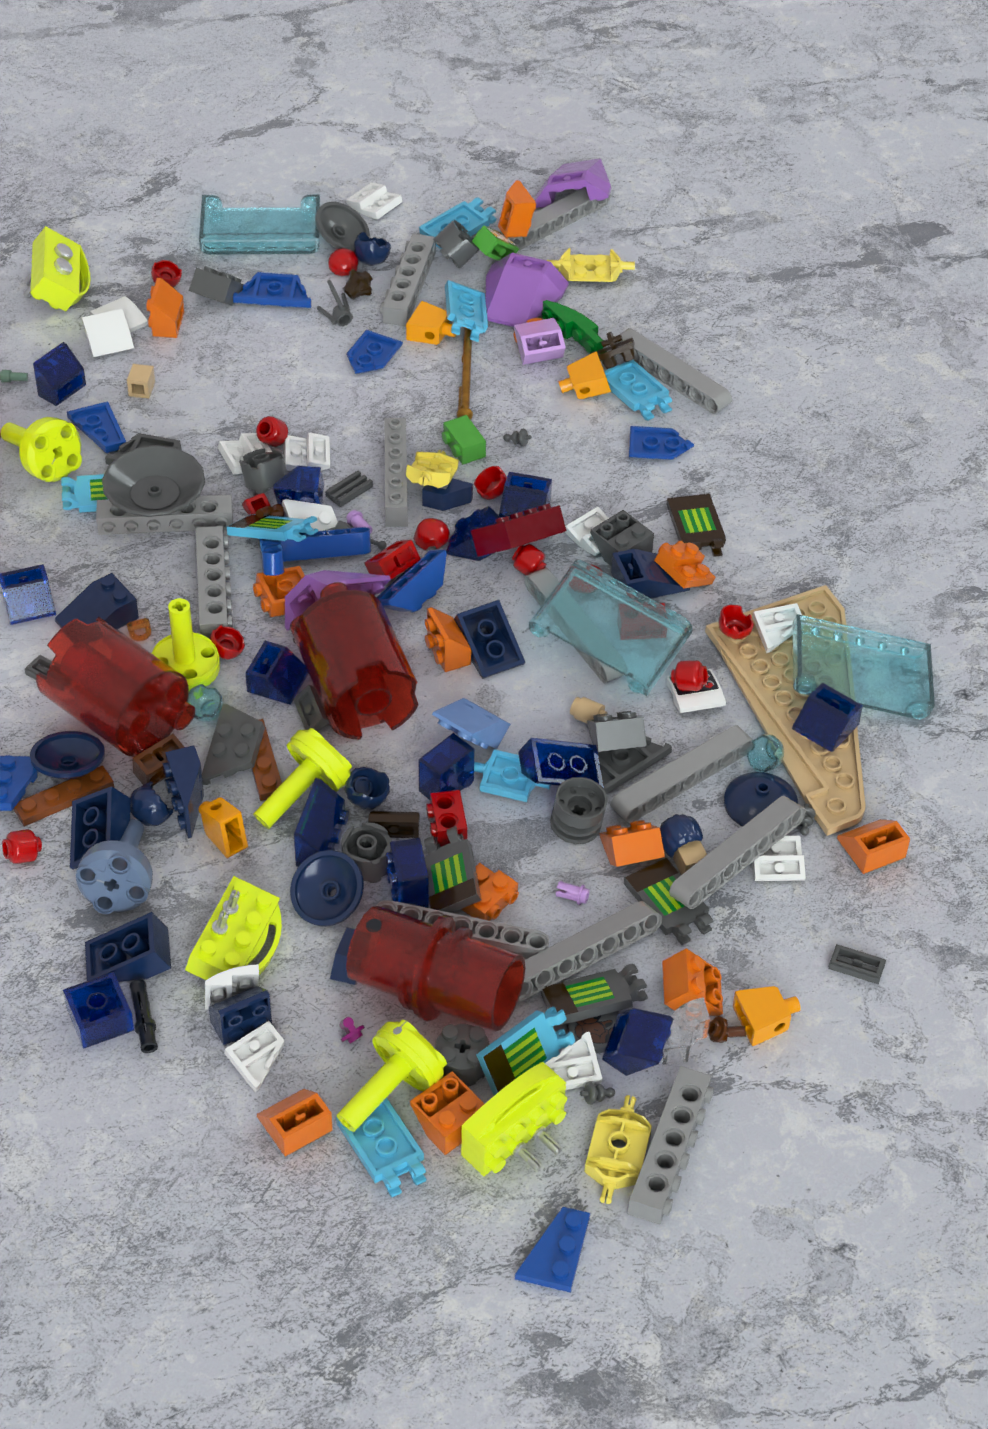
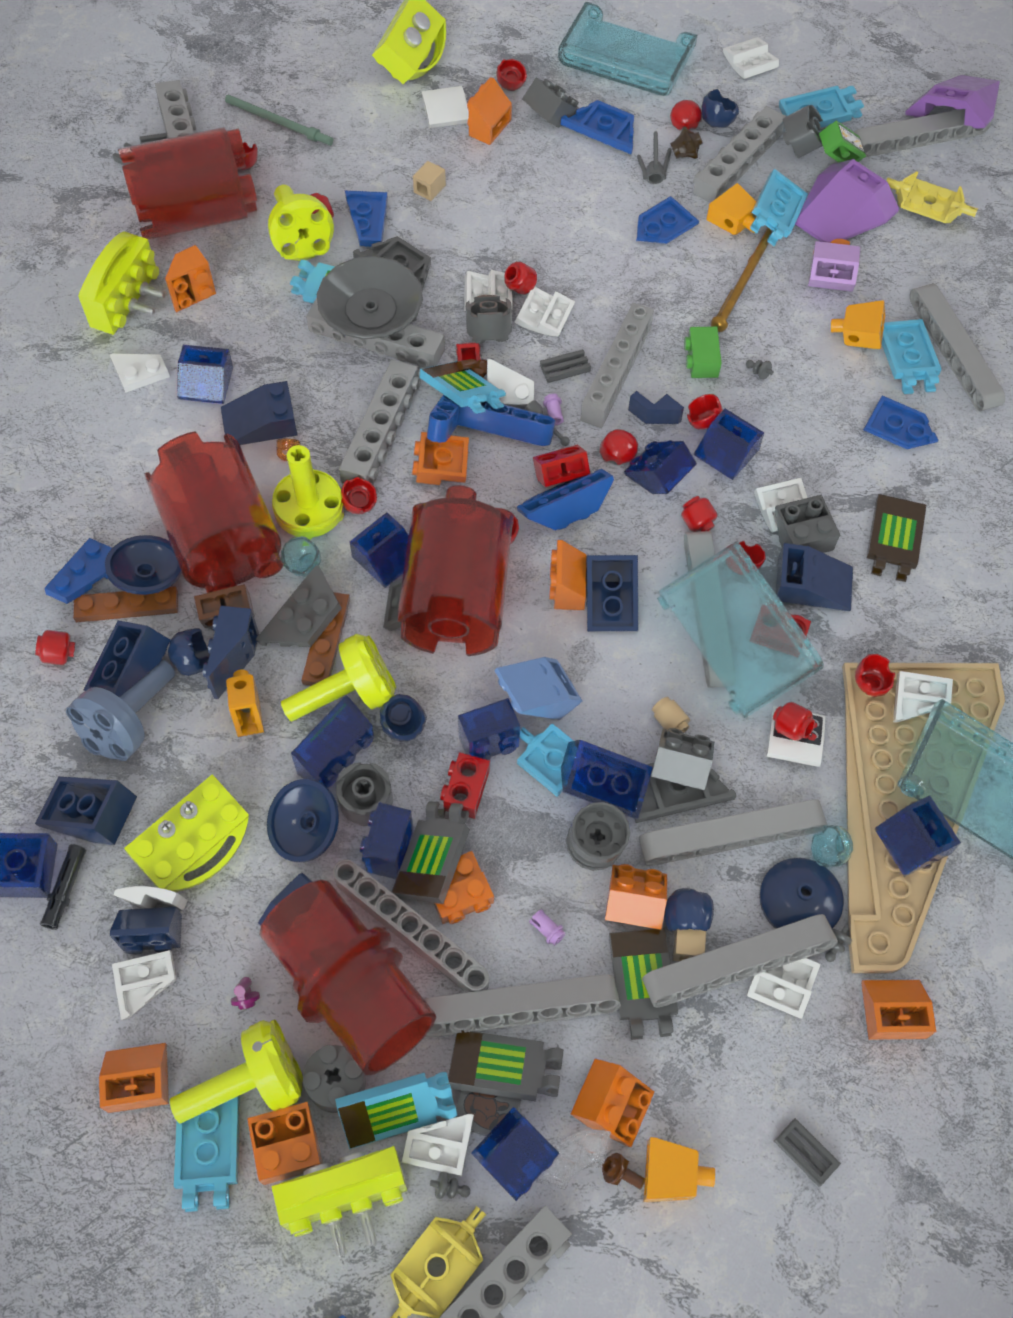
camera: 25 degrees right, 15 degrees up
clear blue slope [33,342,86,406] -> none
white slope [82,309,134,358] -> none
clear blue slope [273,466,325,505] -> none
medium lavender wedge [285,570,391,631] -> none
dark grey dish [315,202,370,252] -> none
black sticker [366,919,382,932] -> none
dark brown panel [368,811,420,838] -> none
light yellow plate [406,450,459,488] -> none
dark red wedge [471,503,567,557] -> none
orange slope [498,180,536,238] -> none
green slope [542,300,604,354] -> none
dark brown hips [597,332,635,369] -> none
orange plate [654,541,716,589] -> none

